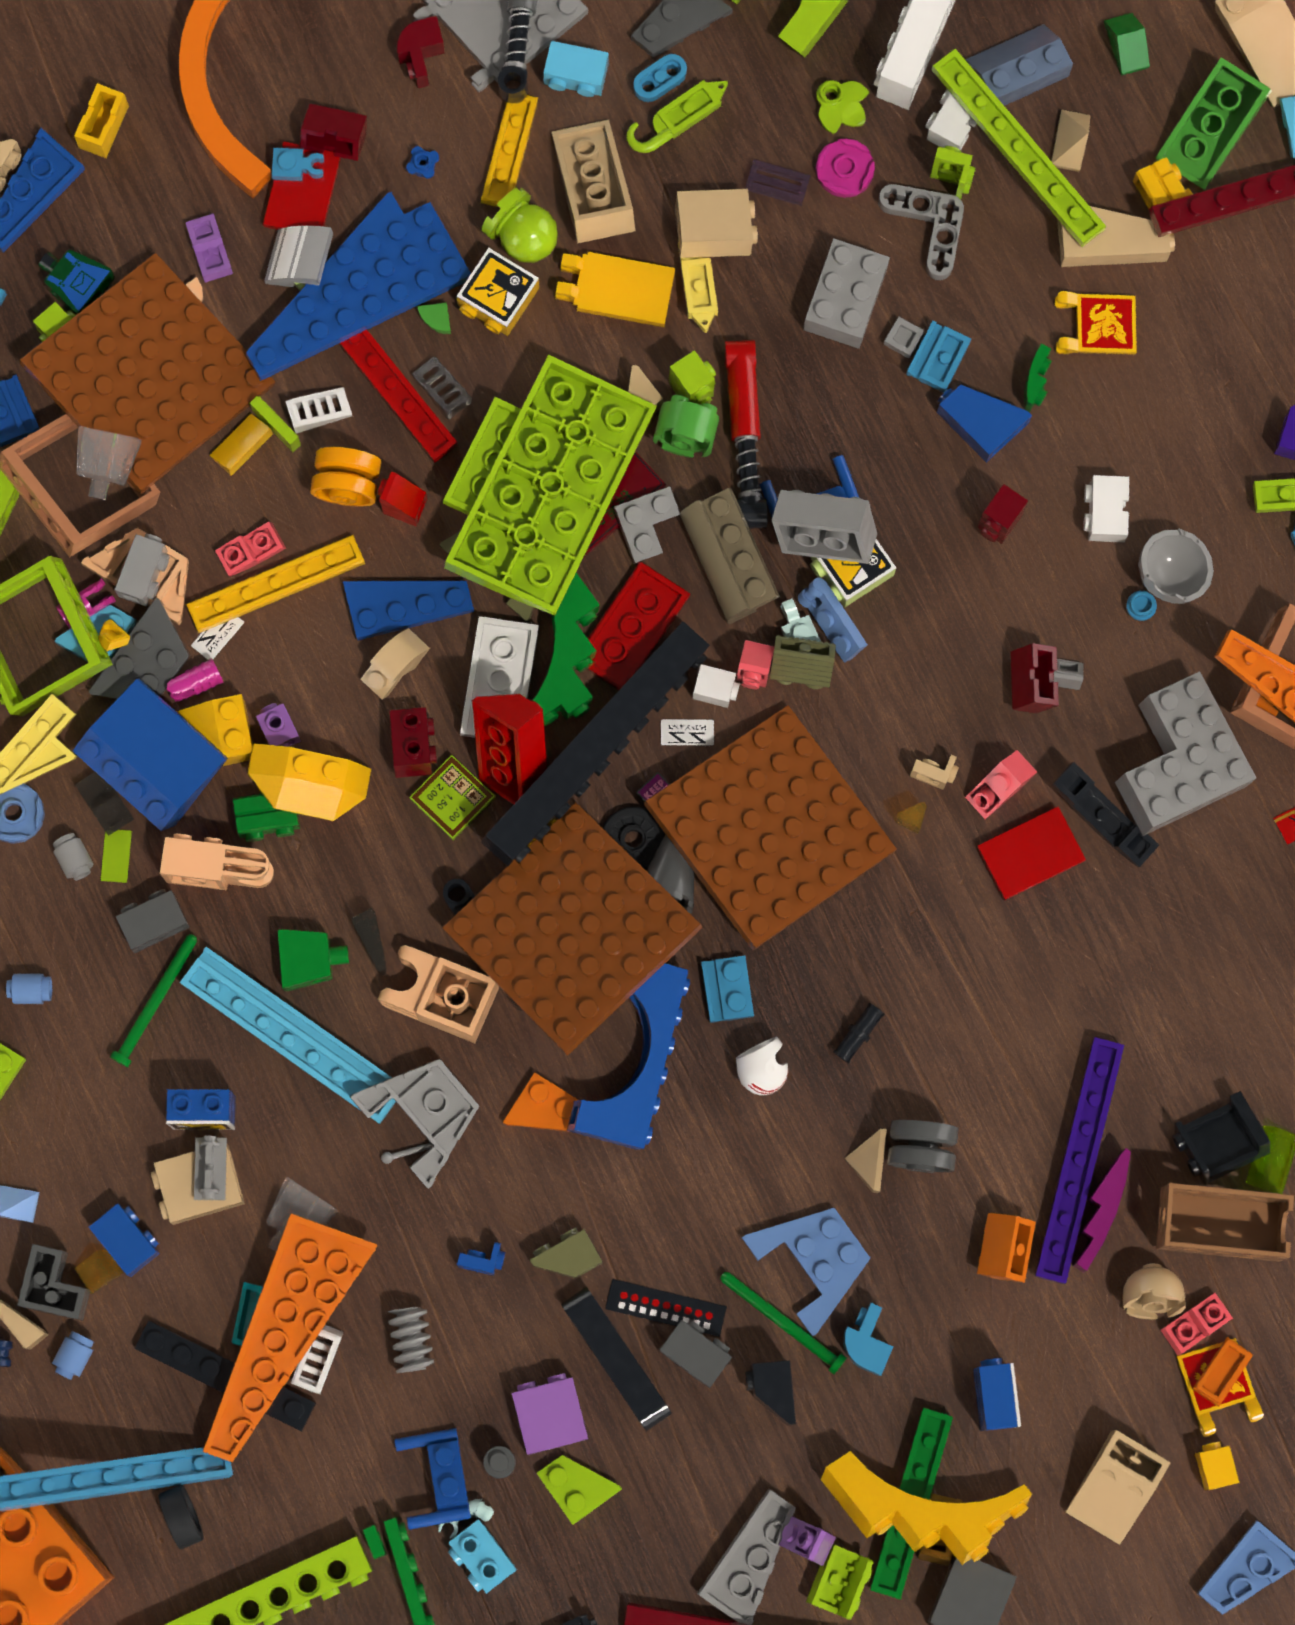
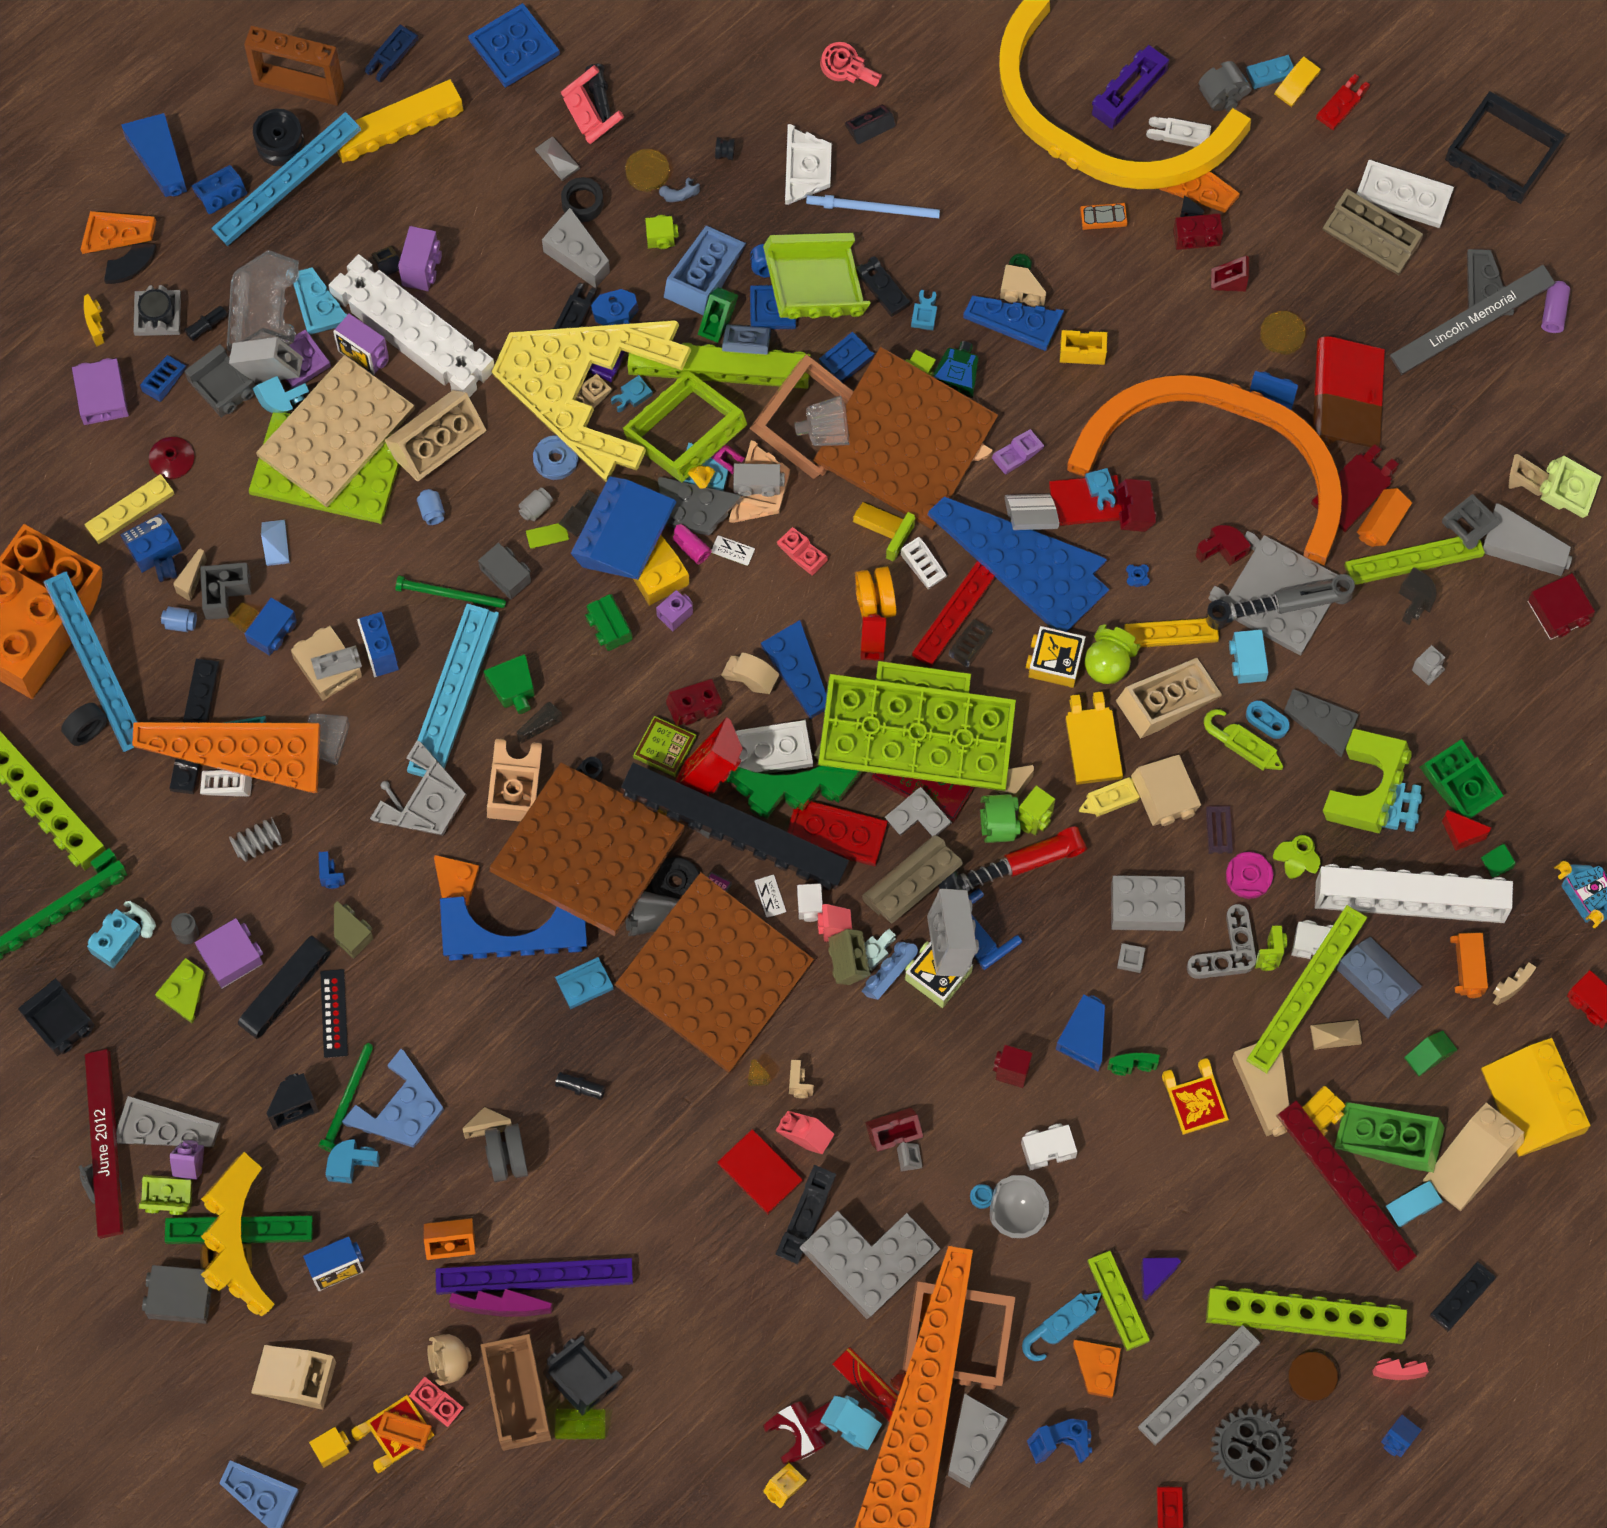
camera: 75 degrees right, 10 degrees down
light nougat brick [160,834,274,890] -> none
yellow tile [186,535,365,633] -> none
yellow wedge [247,743,371,821] -> none
blue plate [395,1428,471,1530] -> none
bright green tile [417,302,451,334] -> none
dark grey brick [659,1319,732,1388] -> none
white helmet [736,1037,788,1095] -> none
dark azure plate [906,321,971,393] -> none

